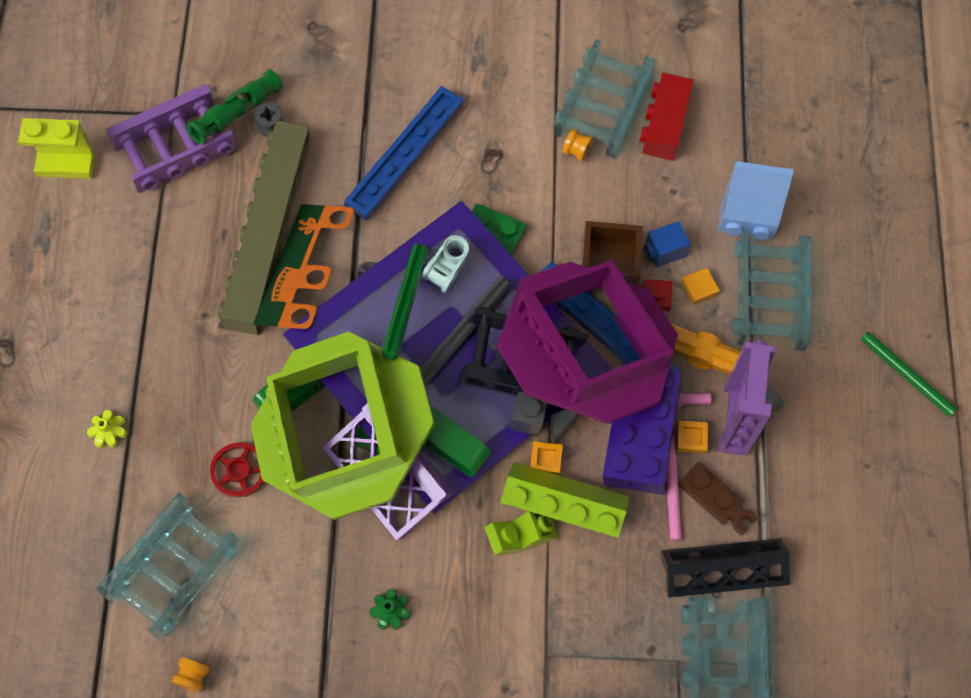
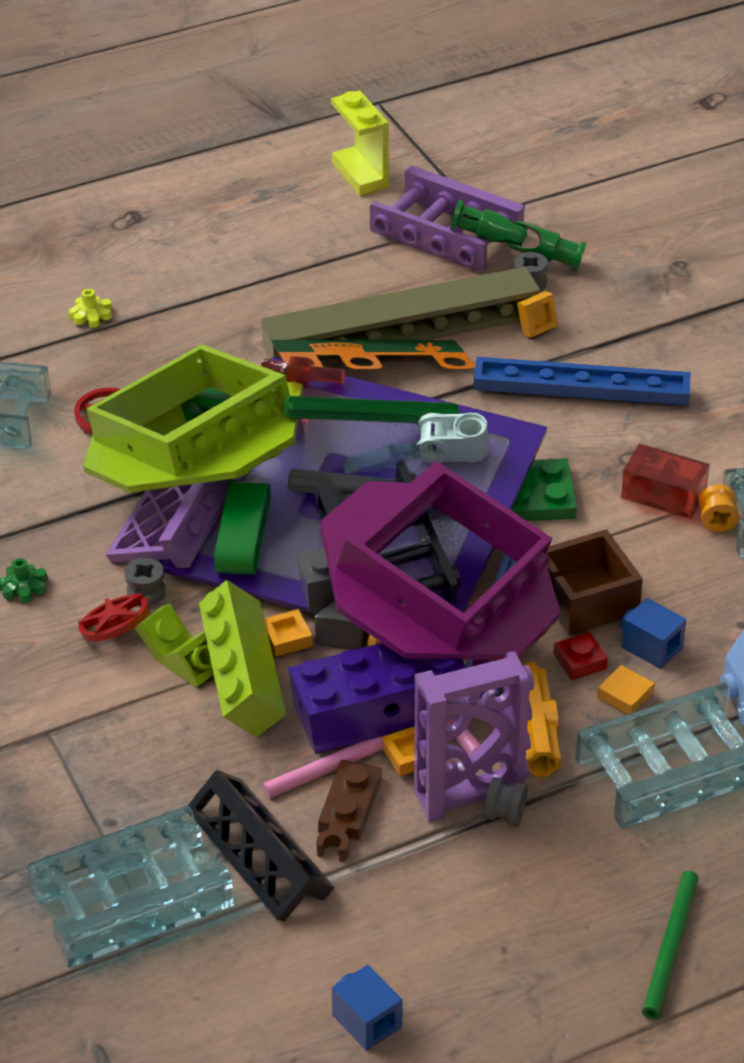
camera: 65 degrees right, 25 degrees down
none -> red wheel [78,593,150,642]
none -> dark grey wheel [124,557,165,606]
none -> clear red piece [261,356,345,388]
none -> blue brick [332,965,403,1051]
none -> clear light blue tile [344,443,422,474]
none -> light orange plate [517,291,558,338]
none -> clear red brick [621,443,710,519]

